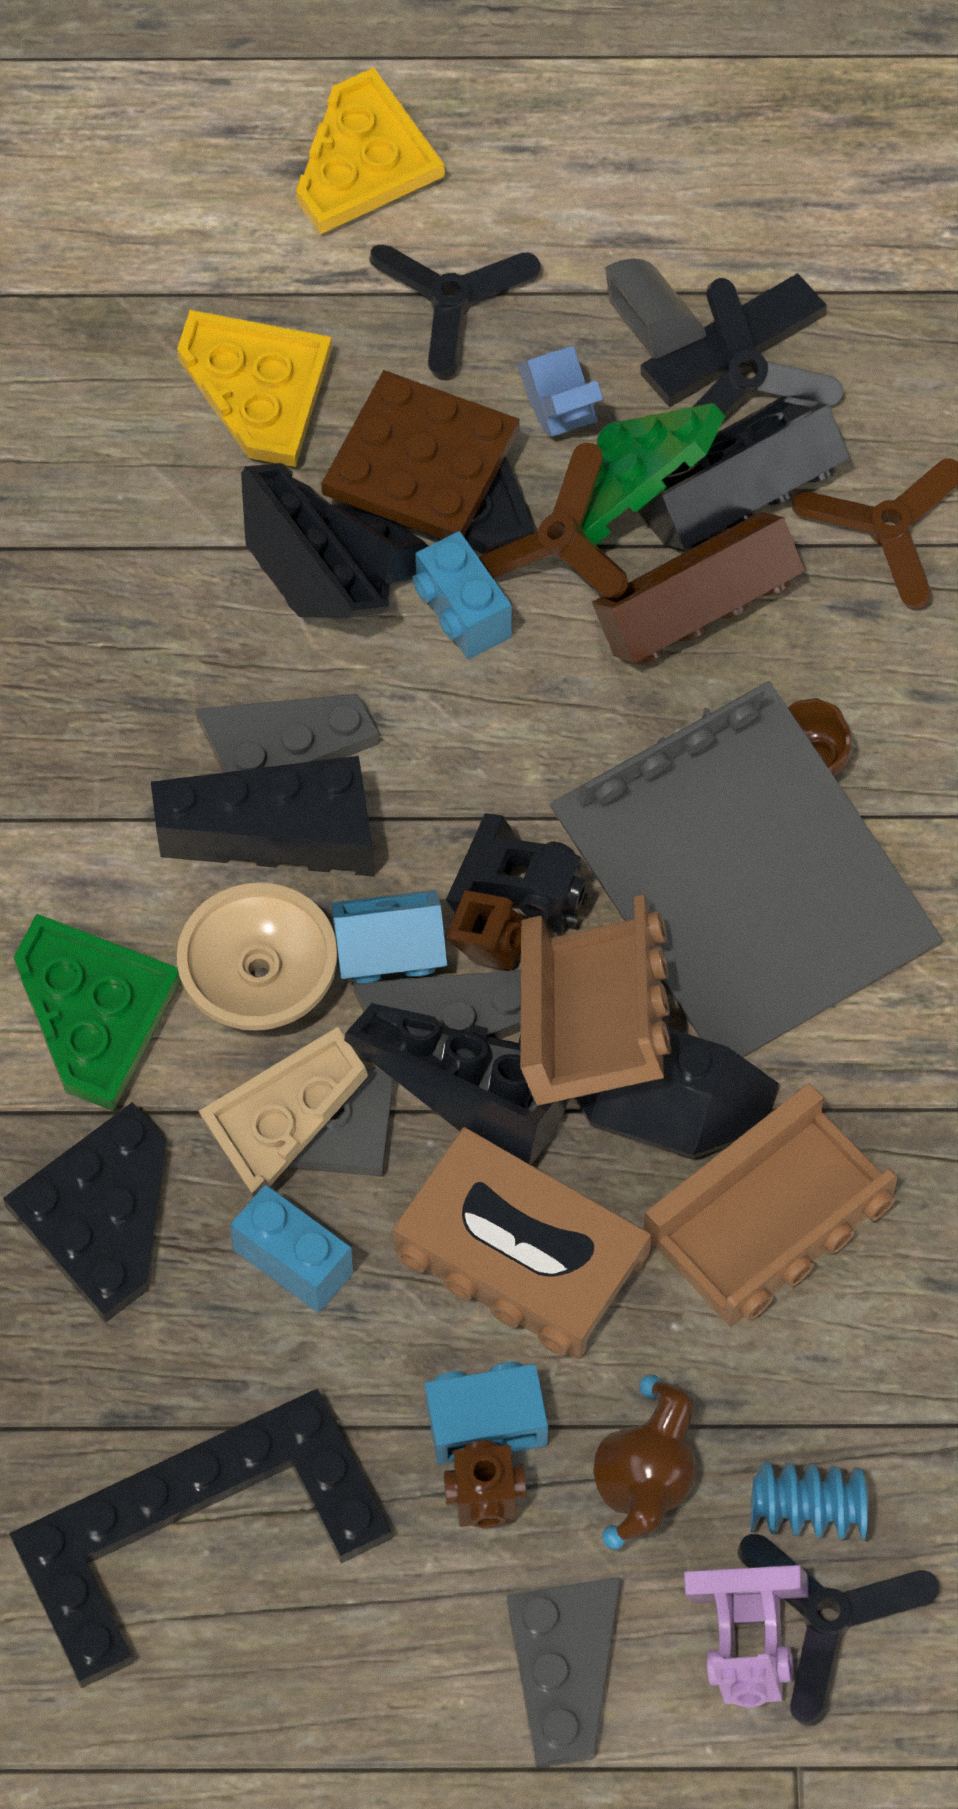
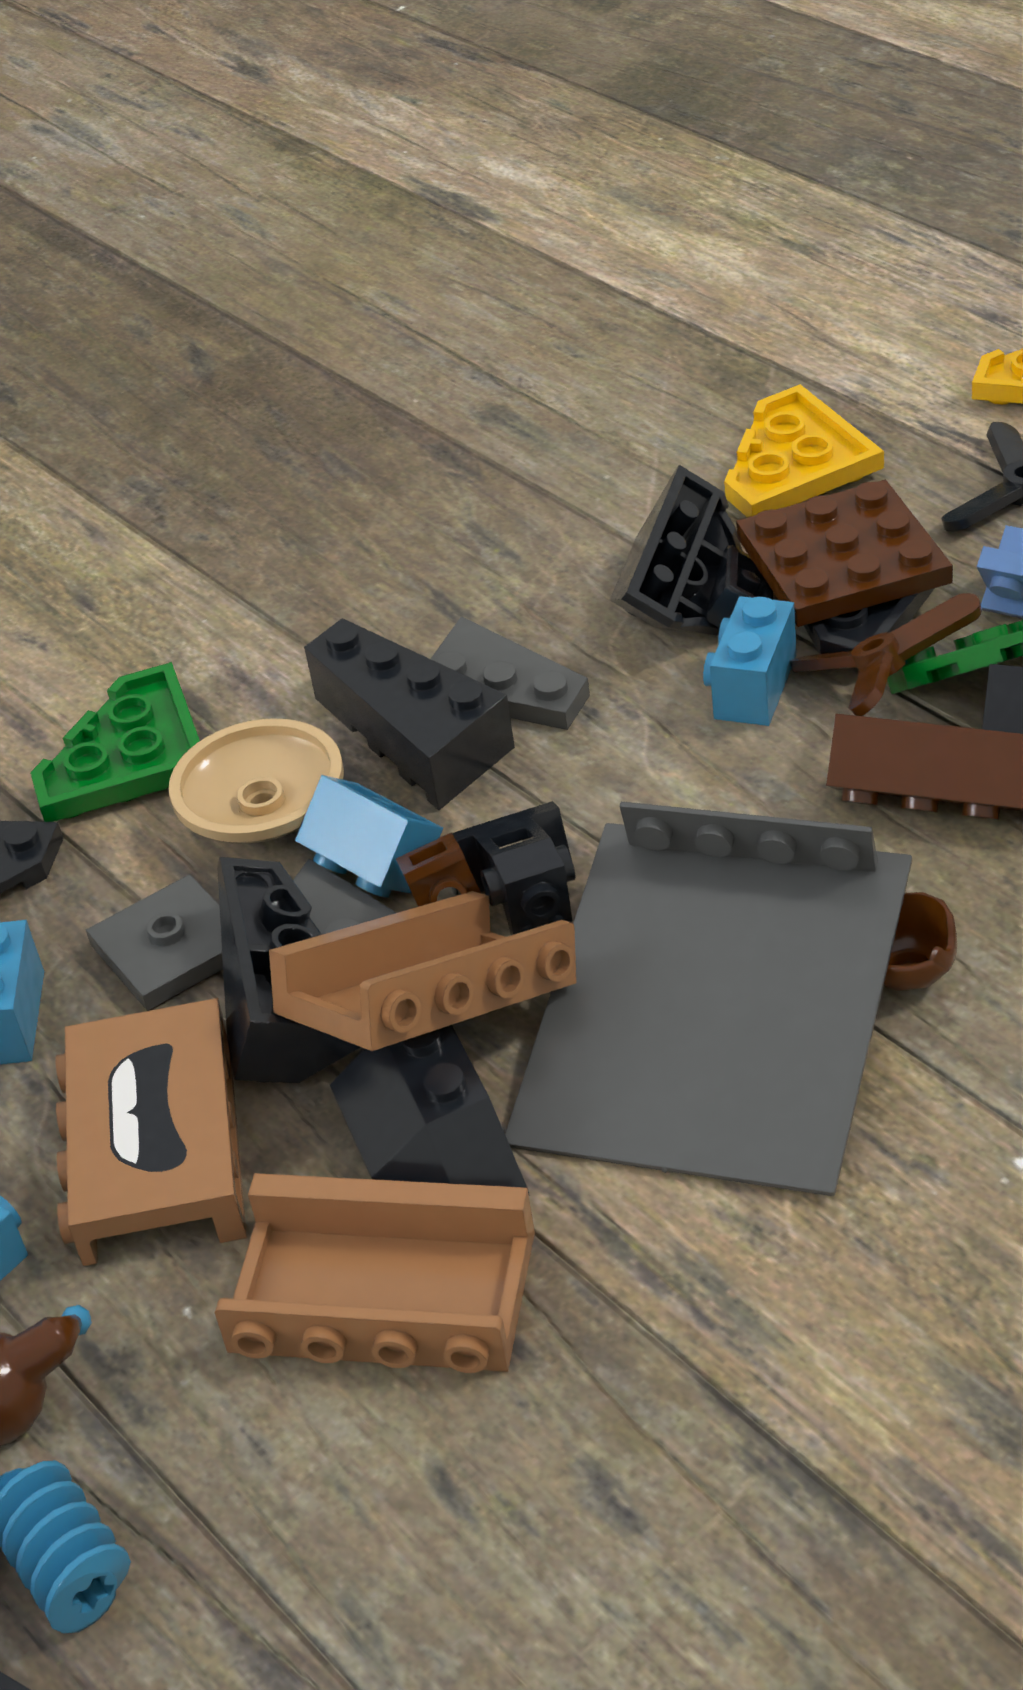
camera: 55 degrees right, 20 degrees down
tan wing [199,1027,368,1198] -> none

